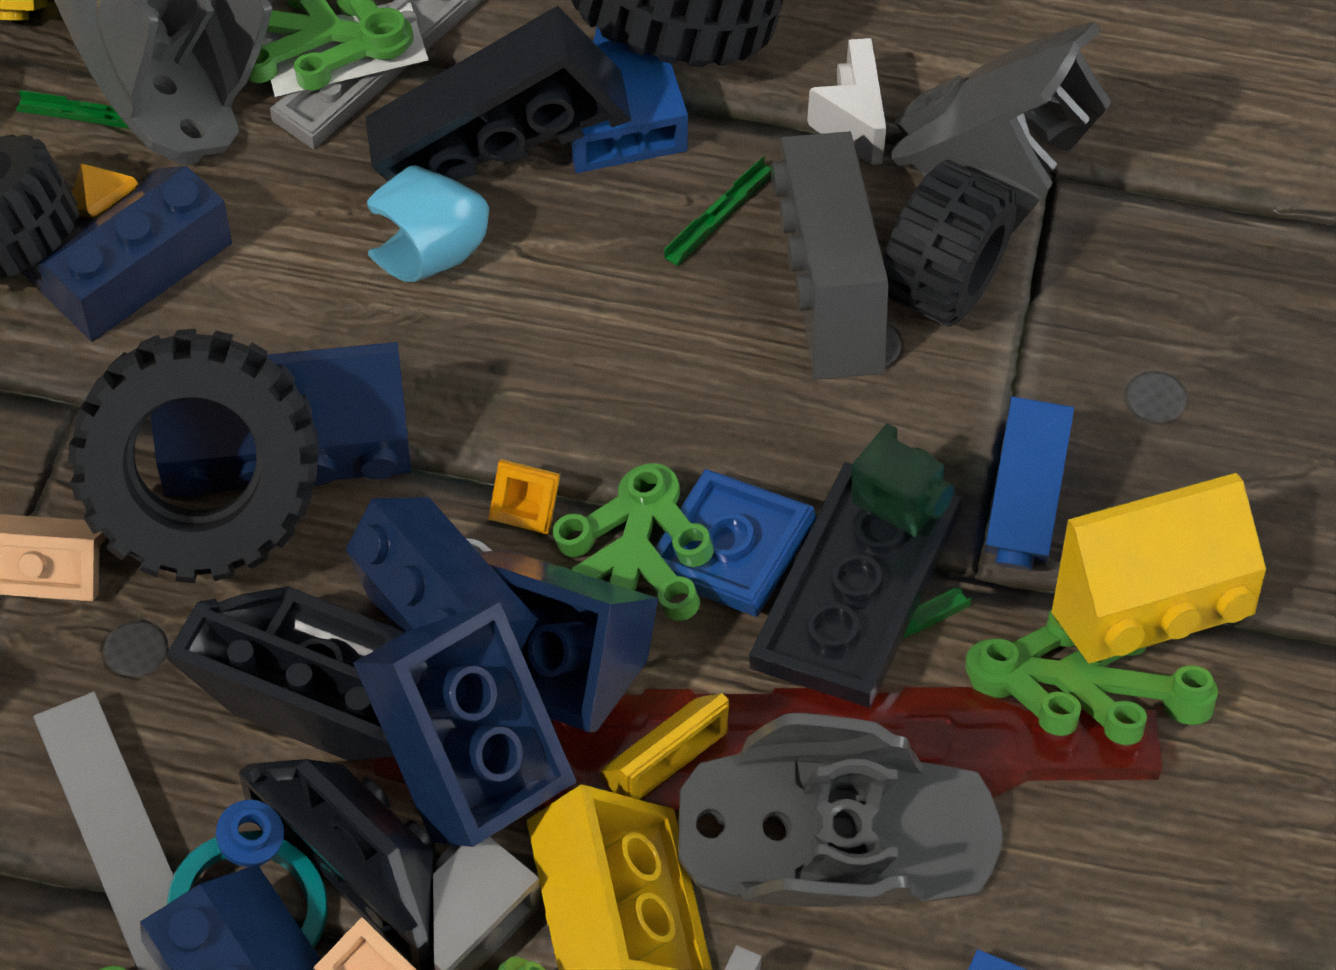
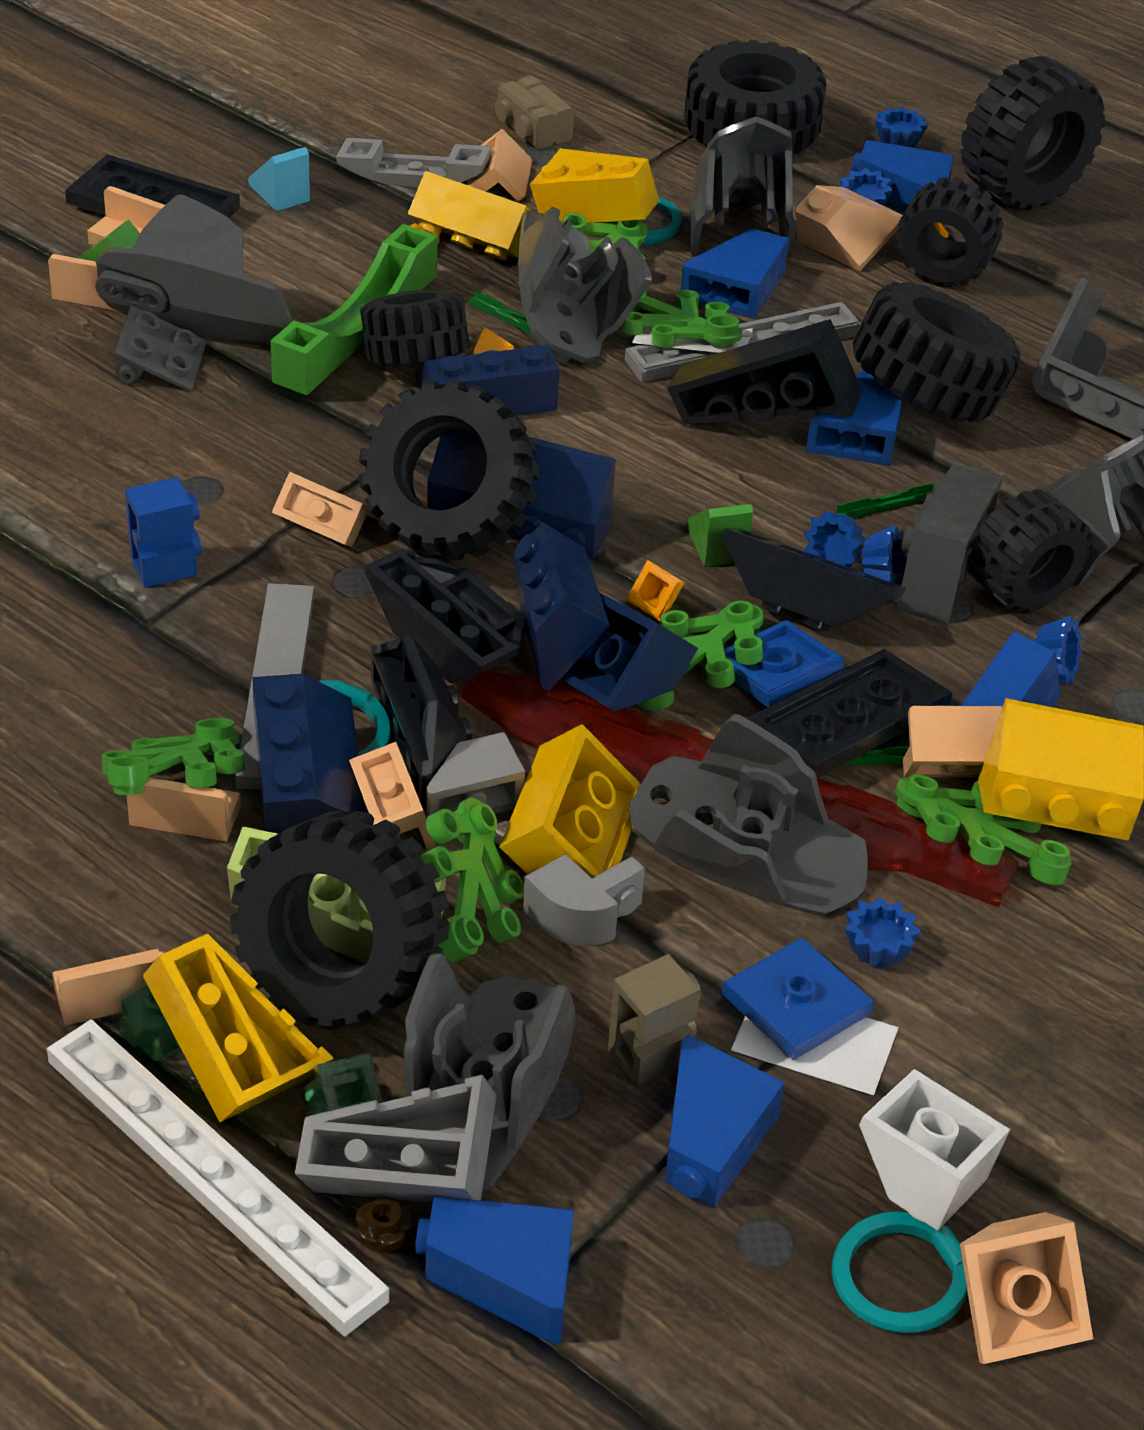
camera: 25 degrees right, 15 degrees down
blue plate [215,800,284,867] -> none
dark blue slope [353,602,577,847] -> none
medium azure piece [367,165,490,282] -> none
yellow slope [599,693,729,800] -> none
white slope [807,38,886,165] -> none
clear green brick [851,423,954,537] -> none
none -> bright green slope [686,504,753,567]
none -> black wedge [722,527,906,631]
none -> blue piece [804,511,866,567]
none -> blue piece [845,898,921,968]
none -> blue piece [862,526,907,585]
none -> light nougat panel [903,706,1003,778]
none -> blue piece [1034,616,1082,684]

